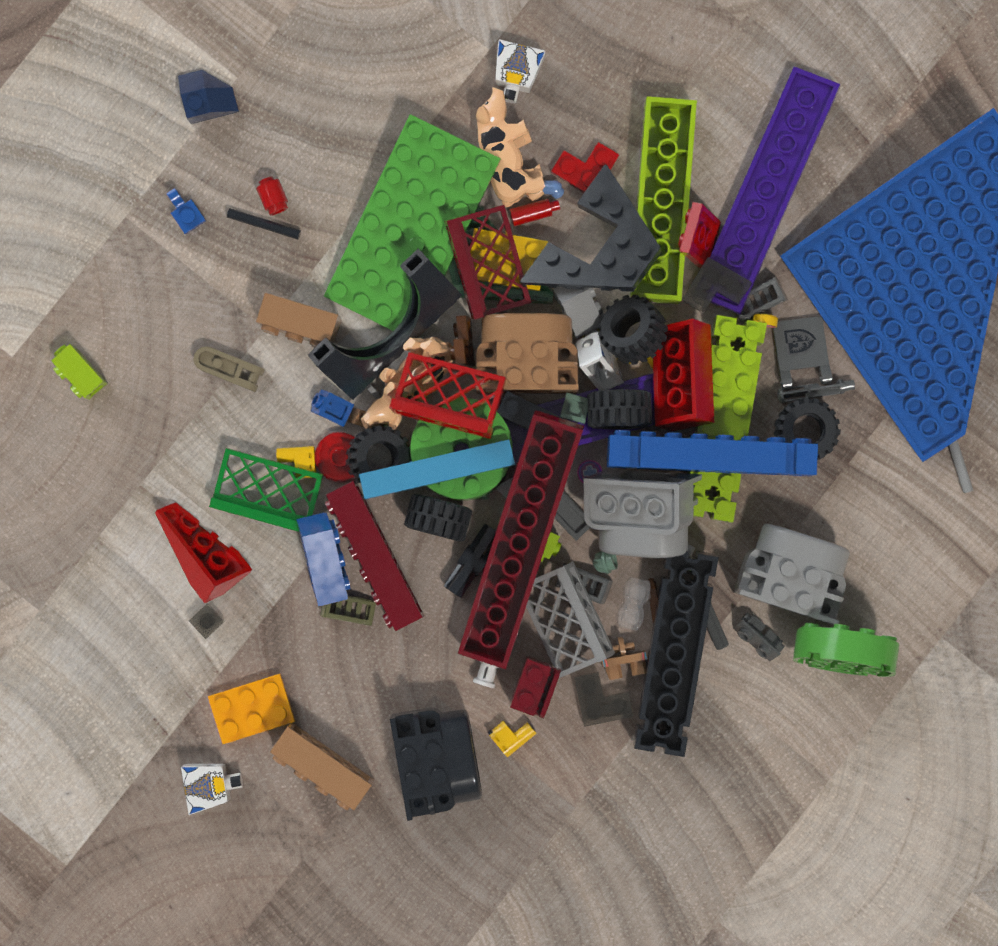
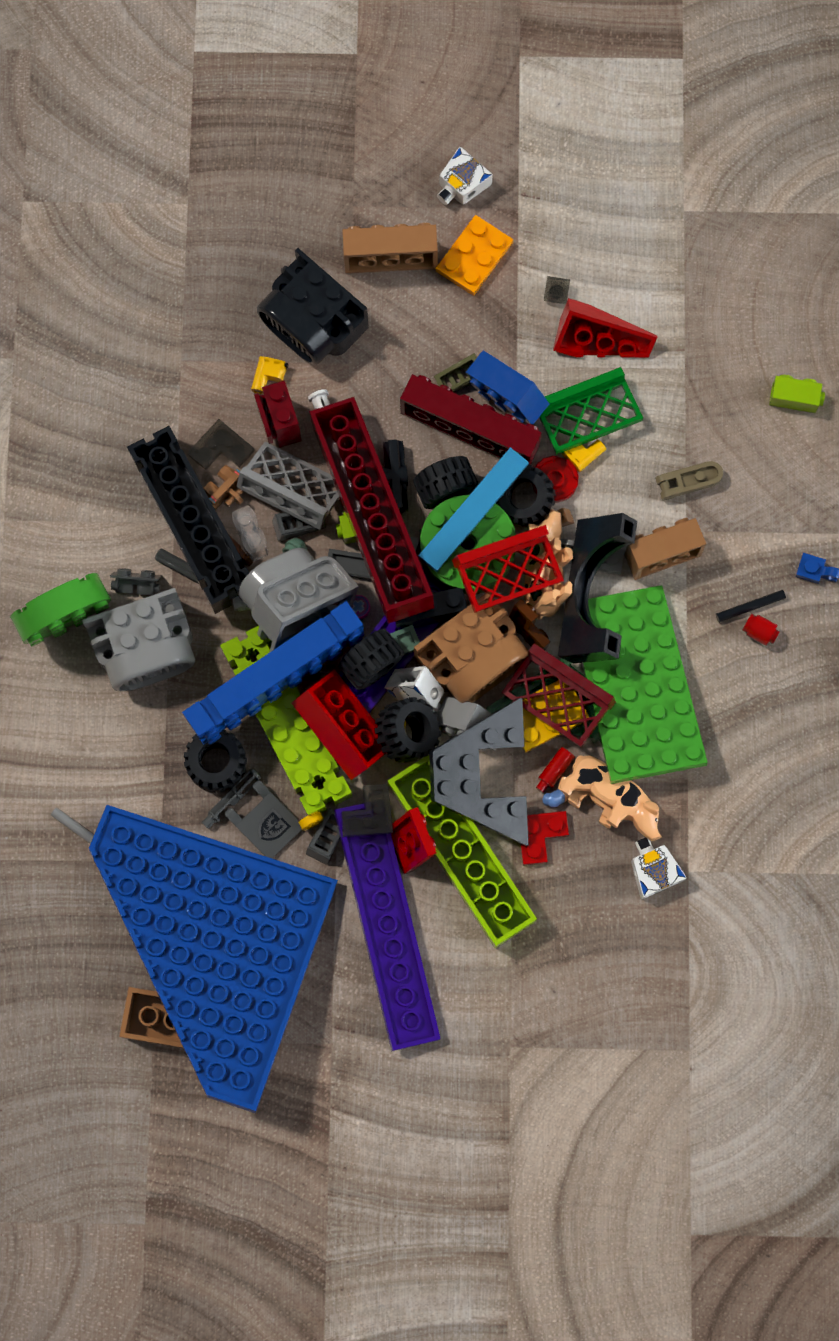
camera: 145 degrees right, 10 degrees down
blue bracket [311,389,355,427] -> none

